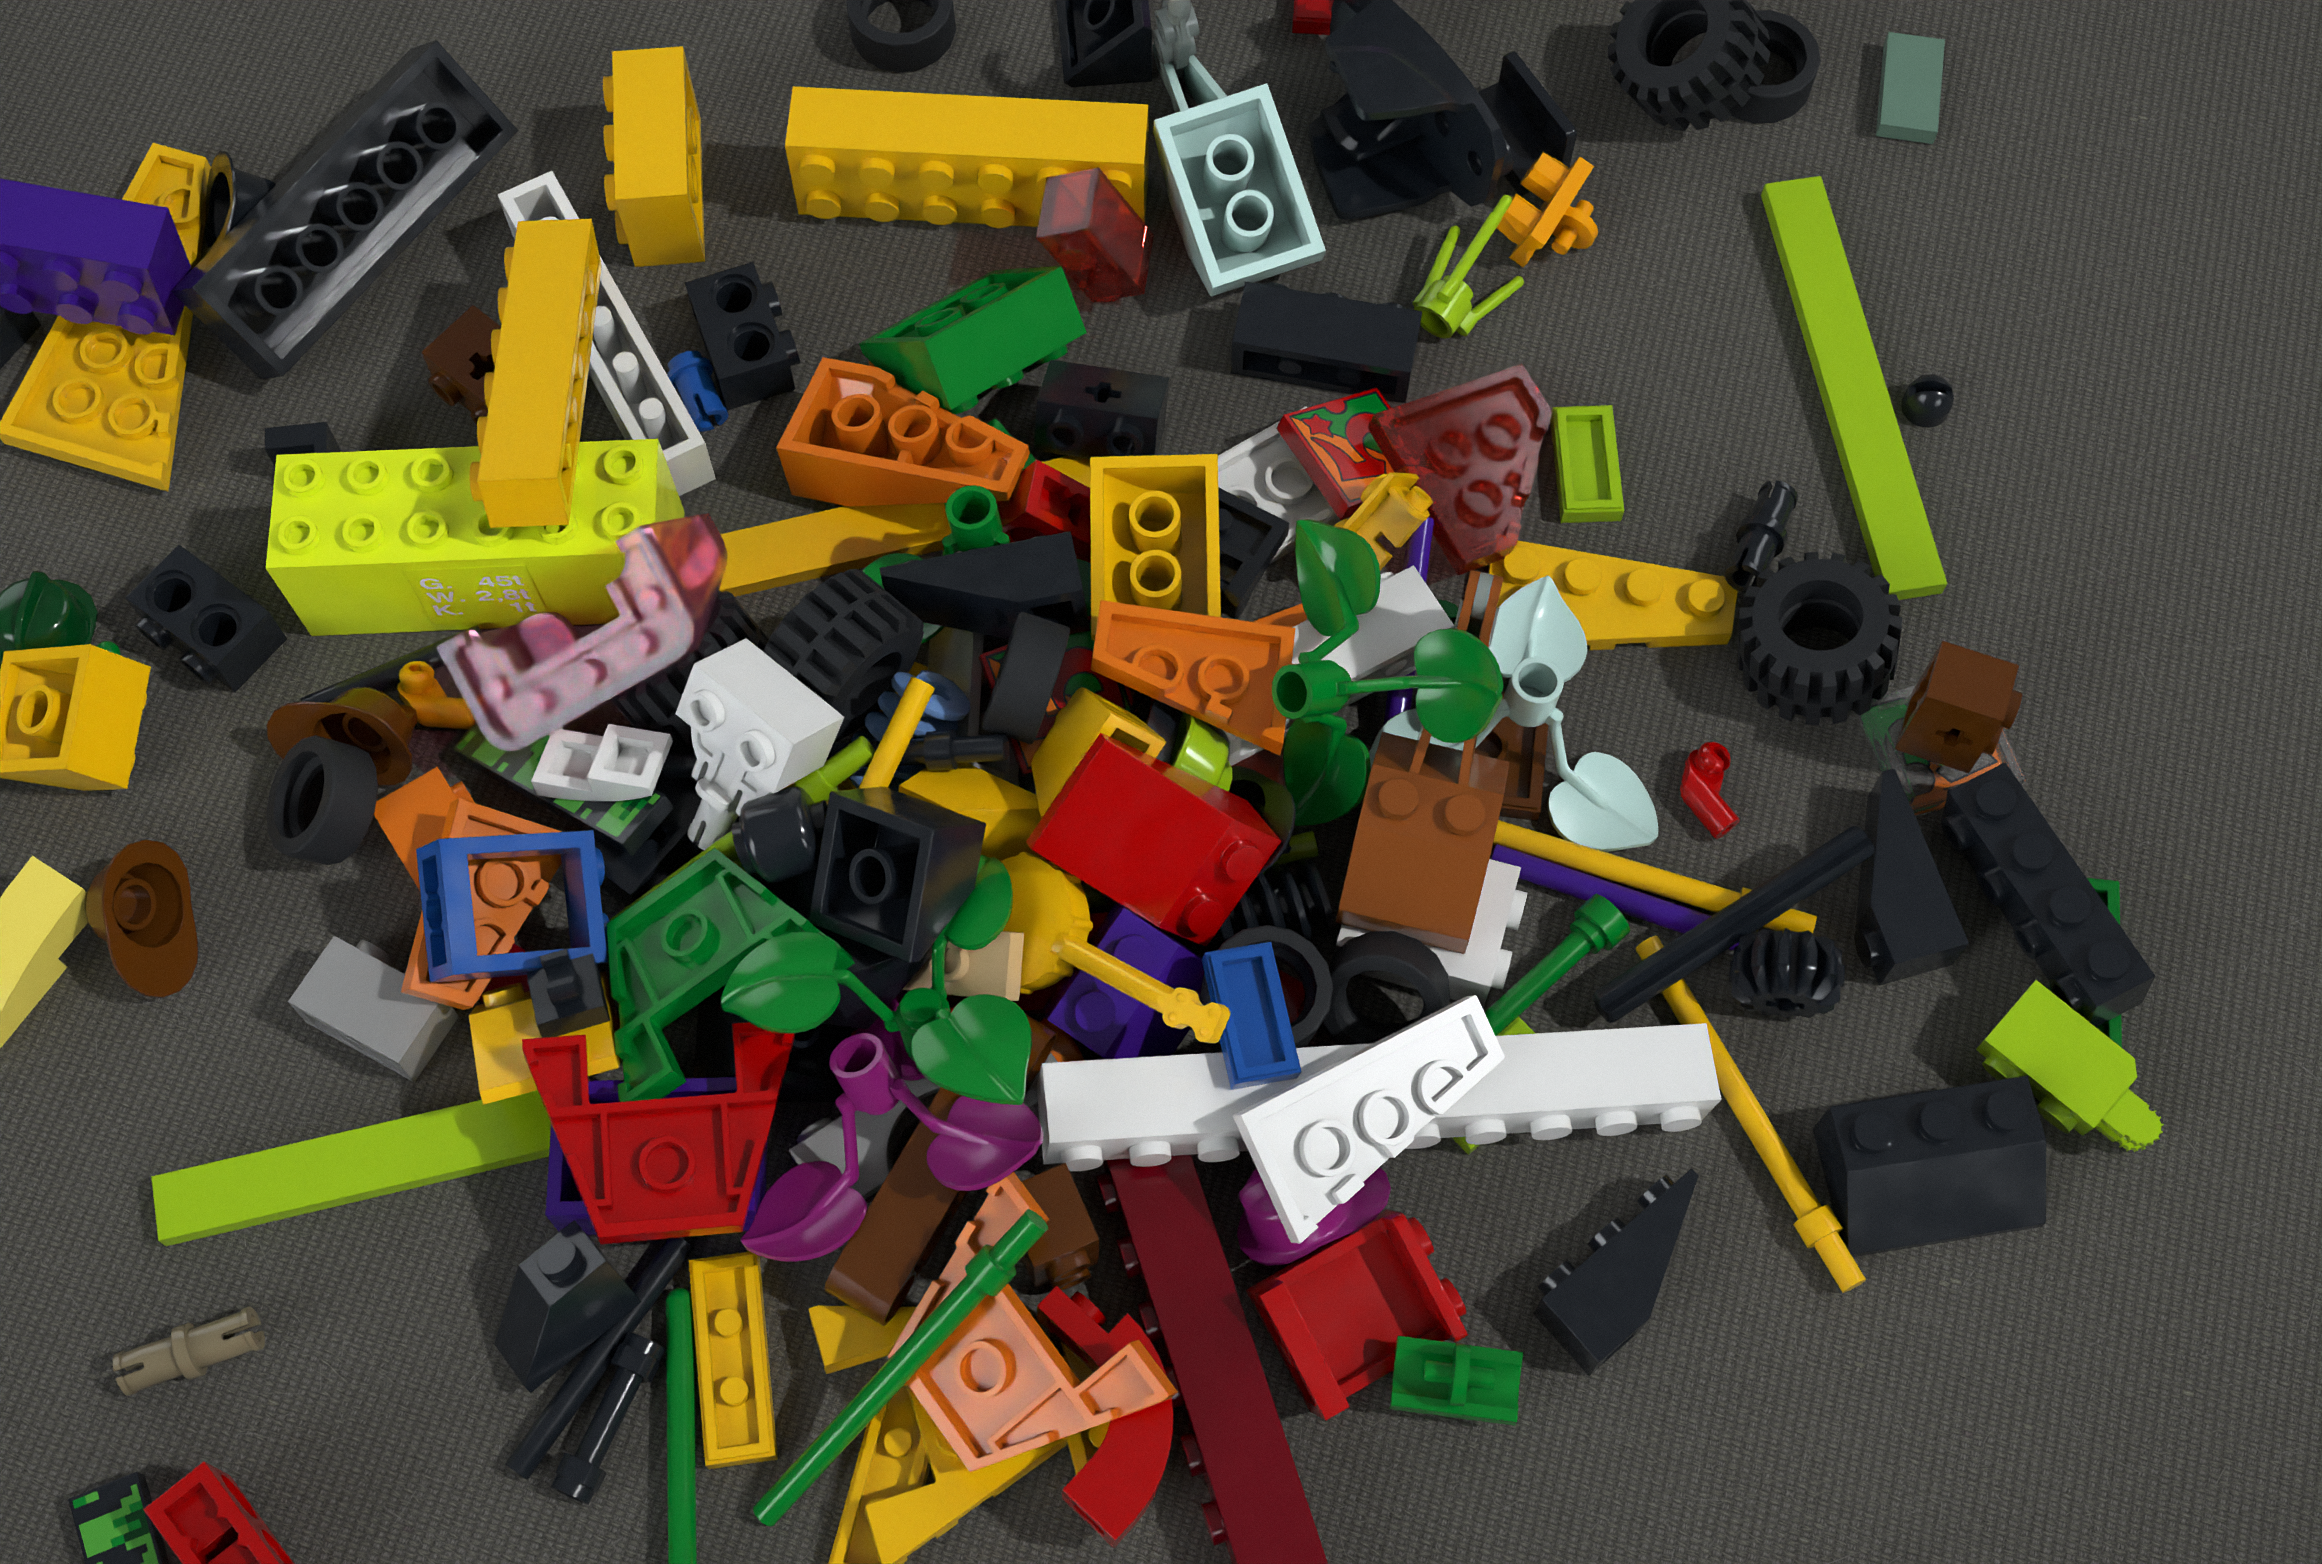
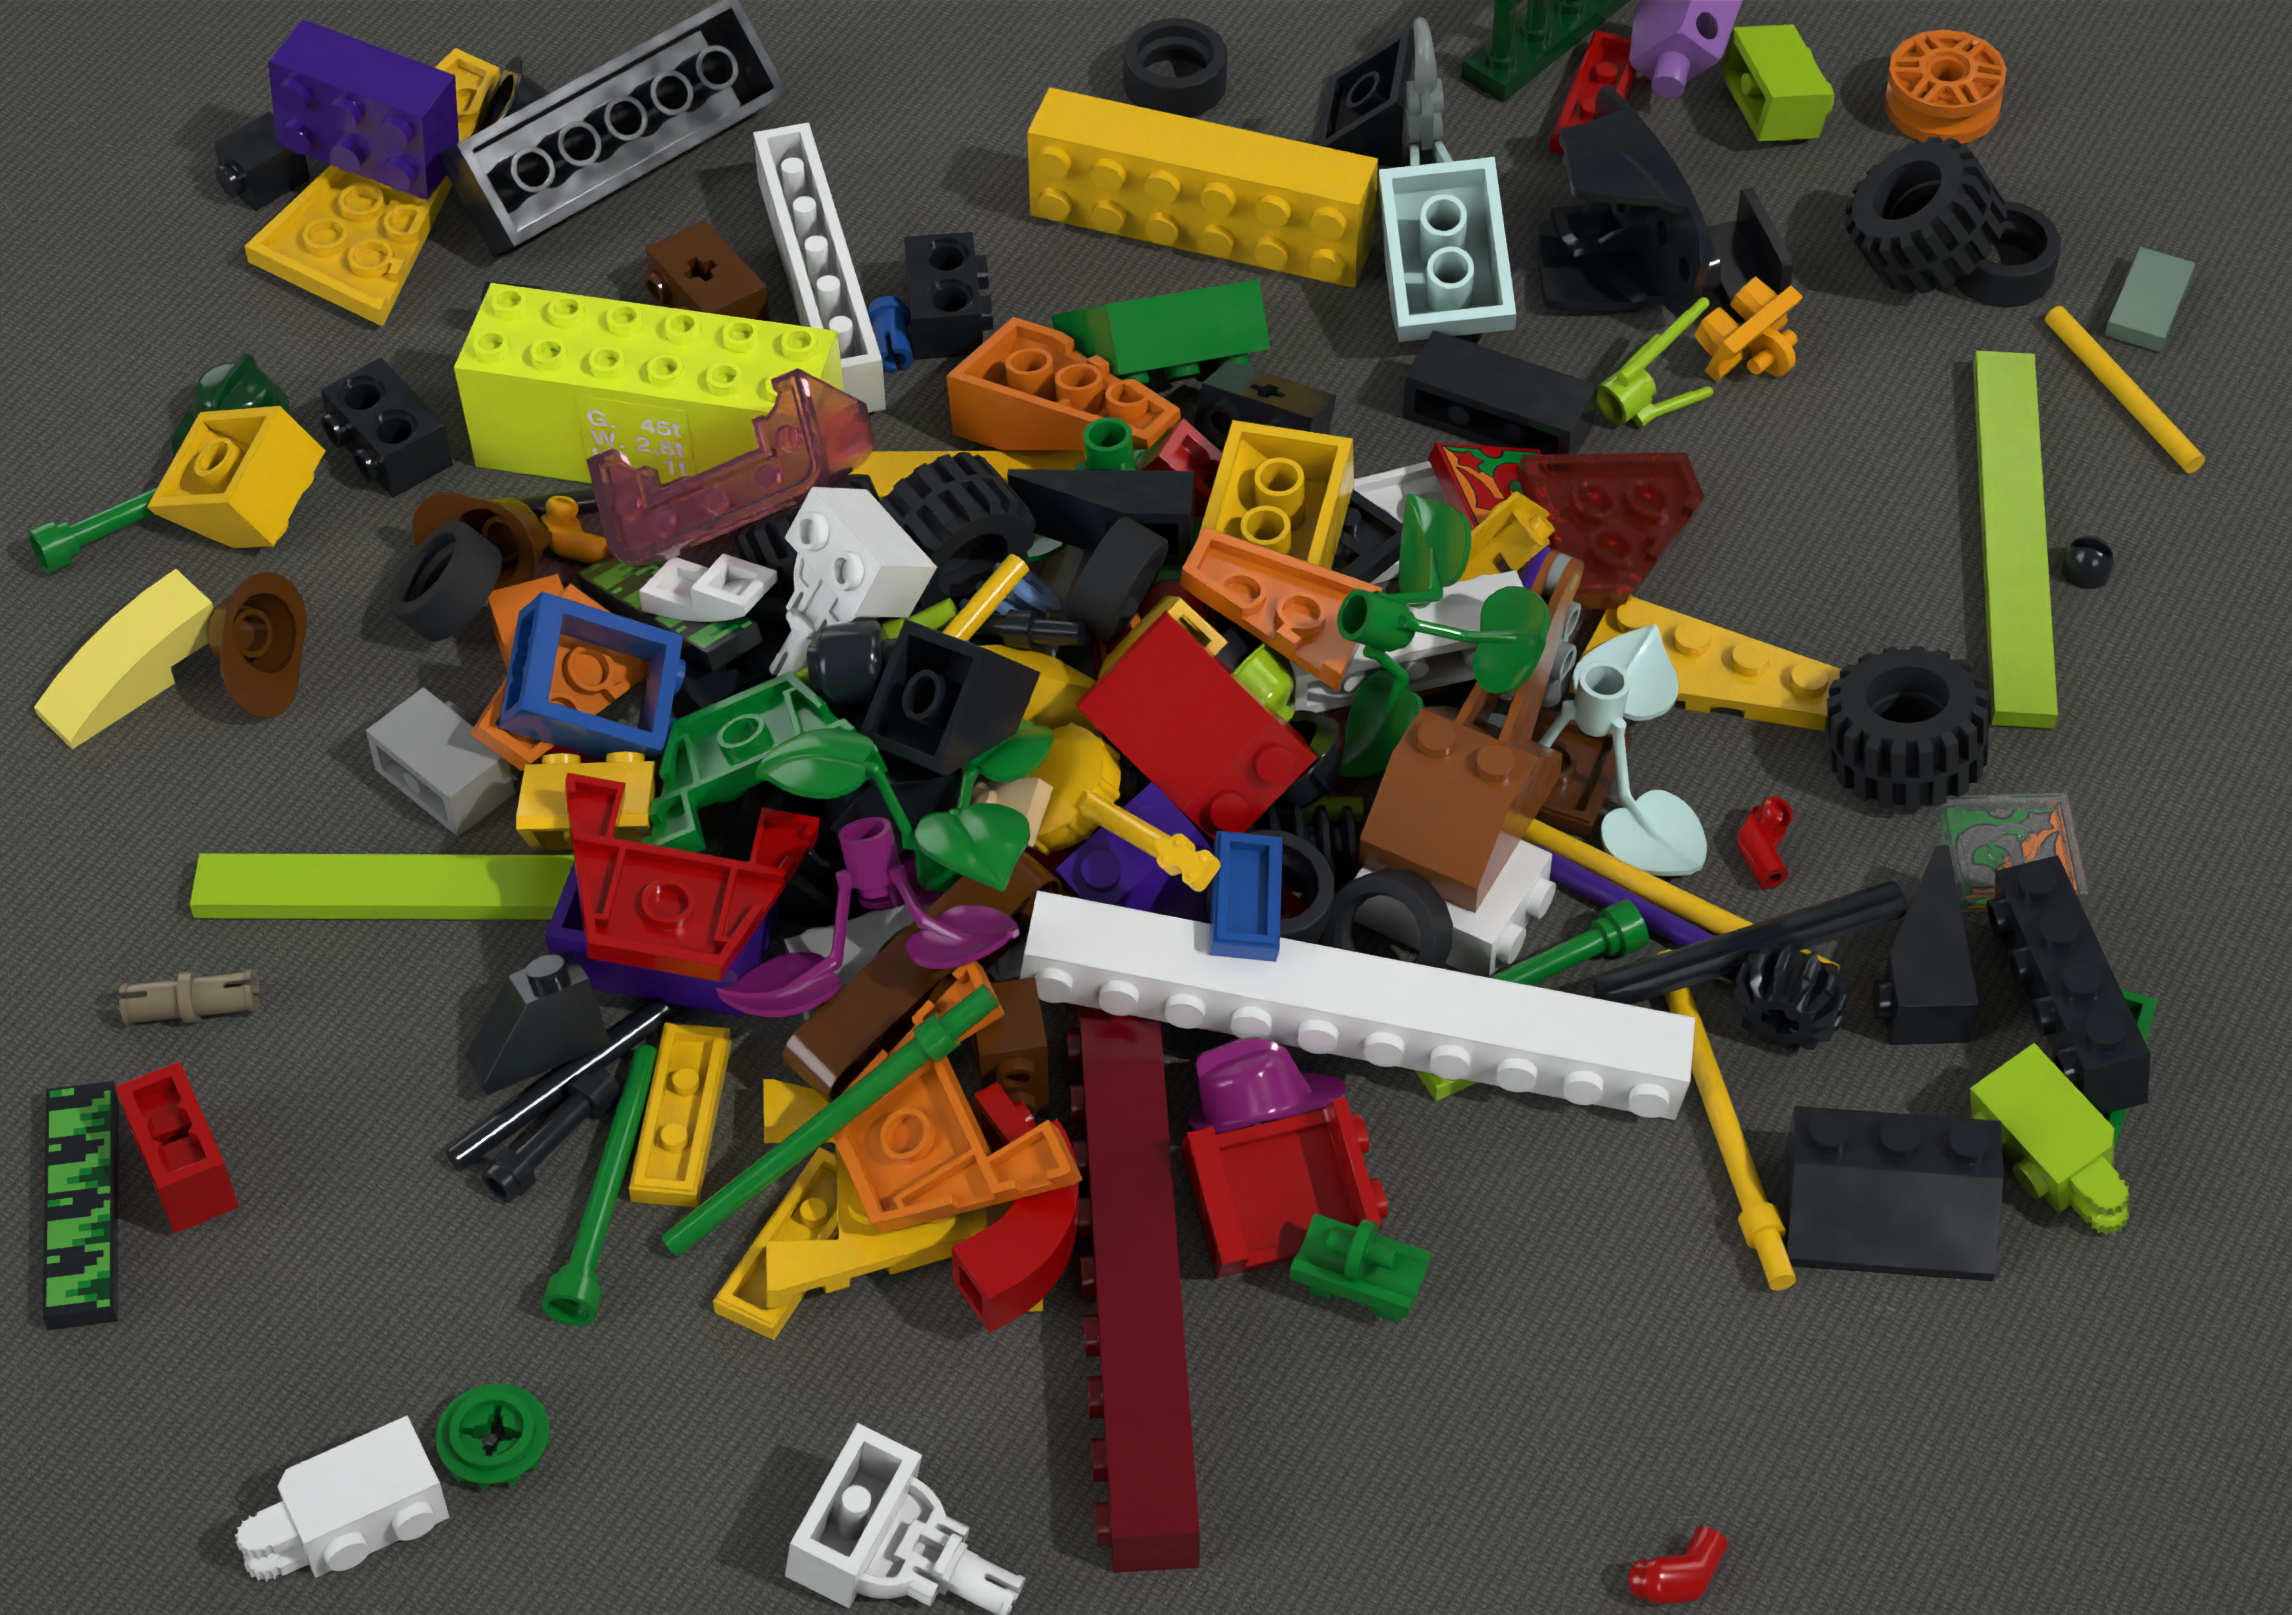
camera: 15 degrees right, 15 degrees down
yellow brick [470,218,602,528] -> none
black tile [526,948,610,1038] -> none
yellow brick [603,46,705,267] -> none
clear red brick [1036,167,1154,303] -> none
white wing [1232,995,1505,1244] -> none
black slope [1533,1168,1699,1376] -> none
lime tile [1550,405,1624,523] -> none
black pin [1725,480,1798,593] -> none
reddish brown brick [1895,641,2022,773] -> none
none -> yellow bar [2045,306,2205,474]

